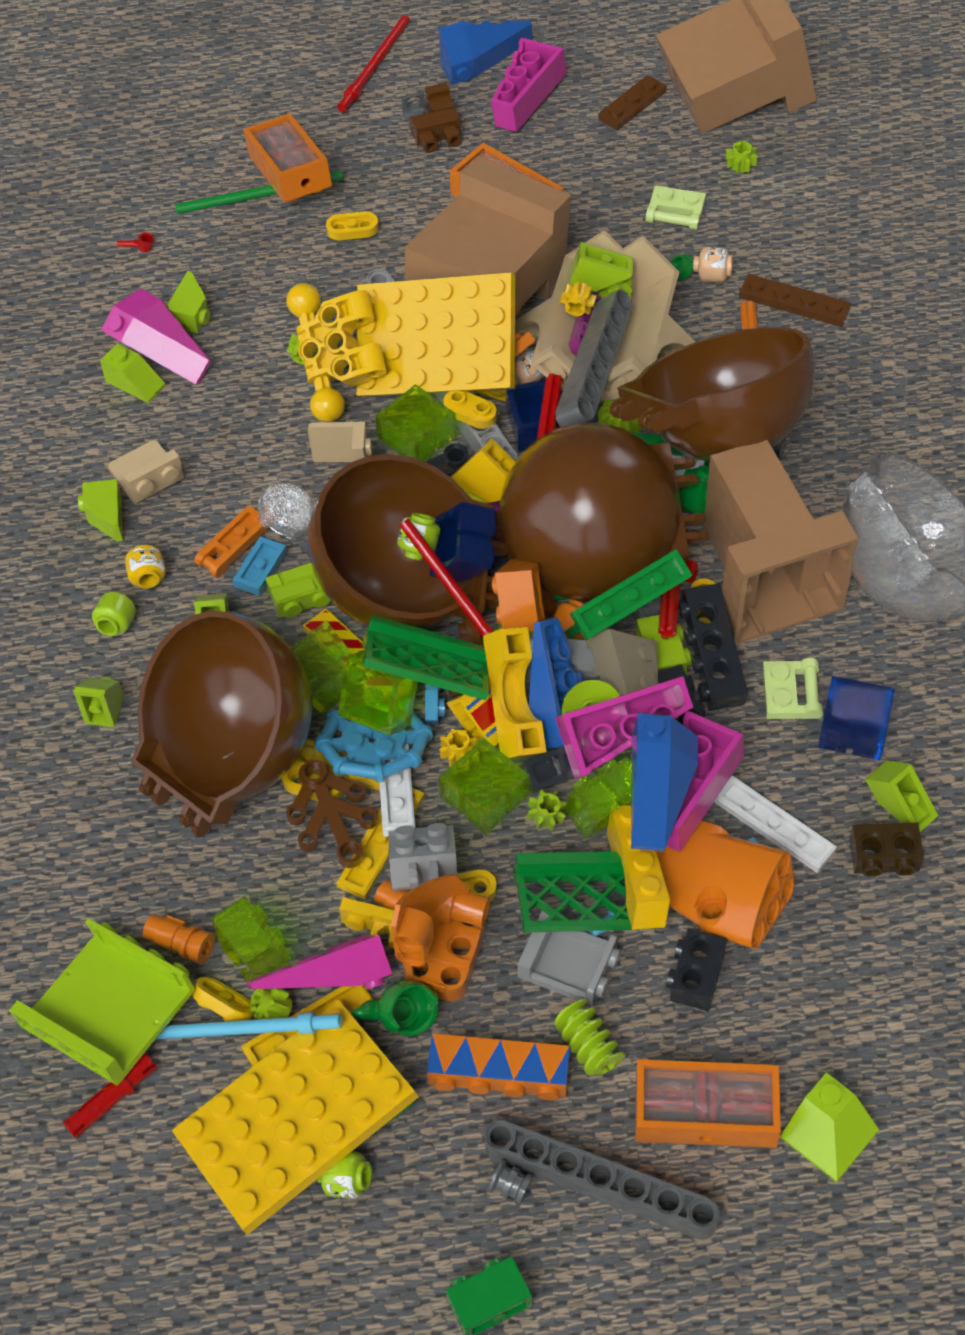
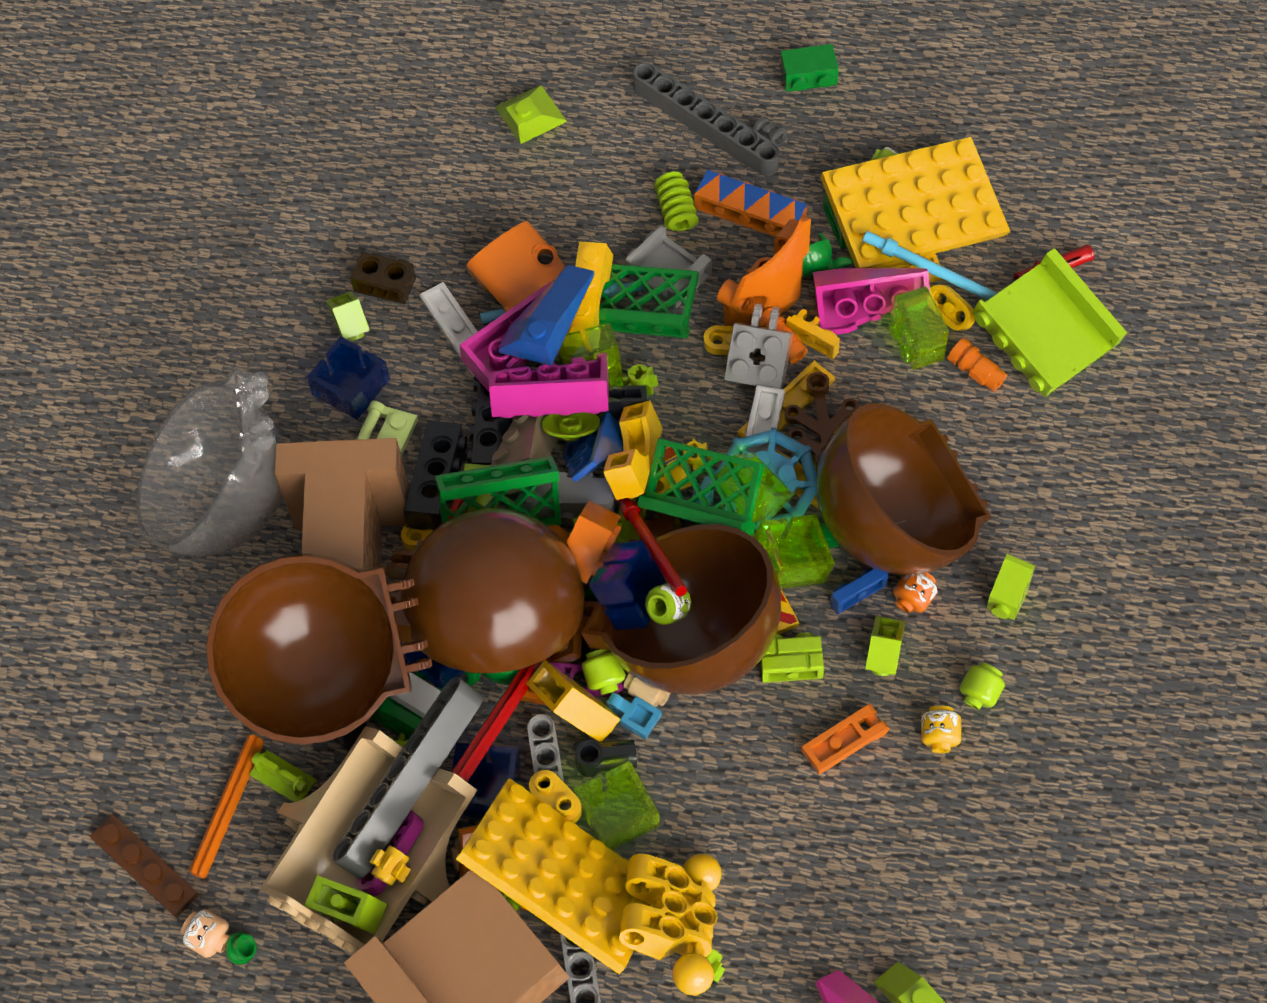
camera: 160 degrees left, 5 degrees up
lime slope [78,479,123,542] -> none
tan bracket [108,440,184,504] -> none
dark azure plate [233,536,287,596] -> none
clear tile [258,482,314,540] -> none
tan bracket [308,421,372,462] -> none
clear neon green piece [439,738,530,835] -> none
brick [635,1059,781,1148] -> none
black brick [665,928,727,1012] -> none

